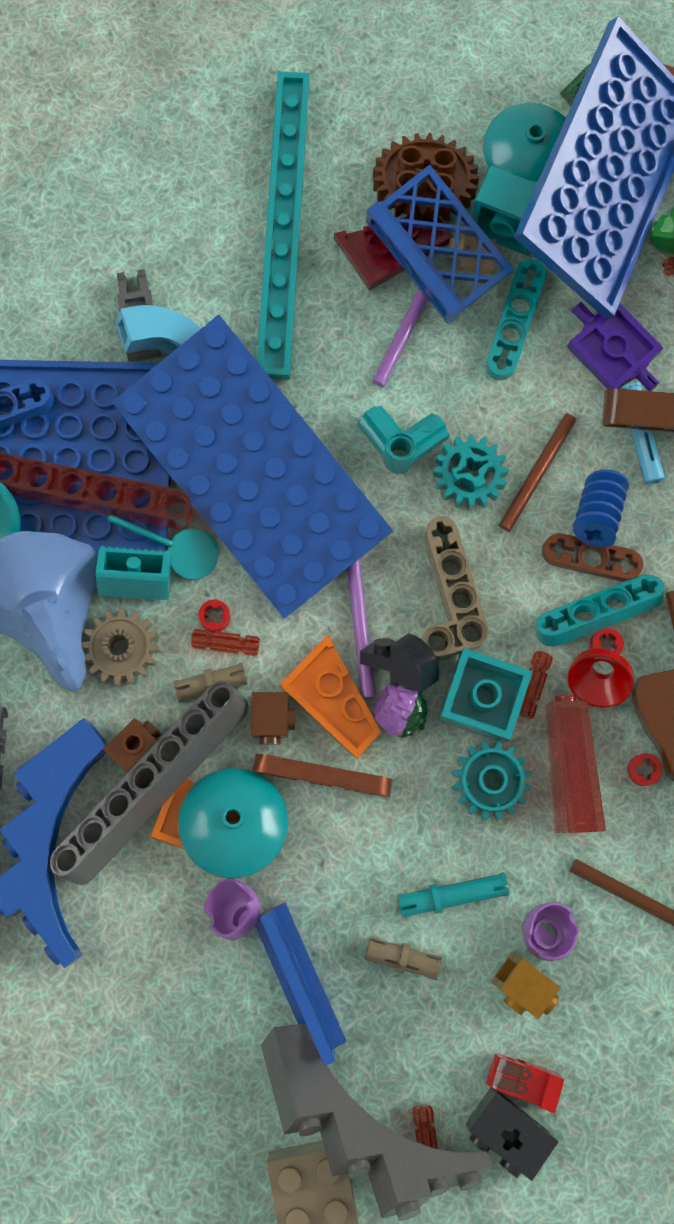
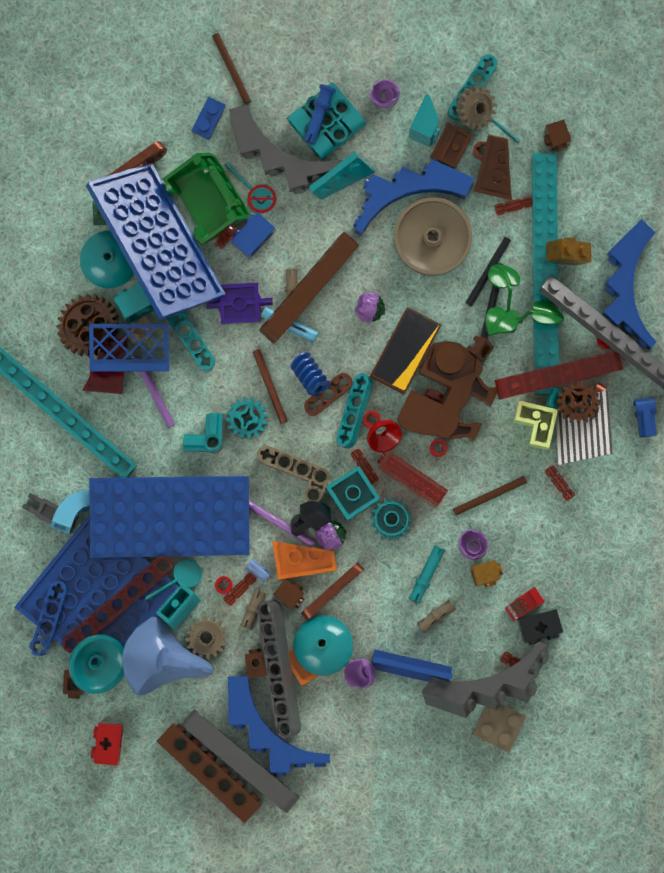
camera: 50 degrees left, 5 degrees up
none -> medium blue pin [245,559,271,583]

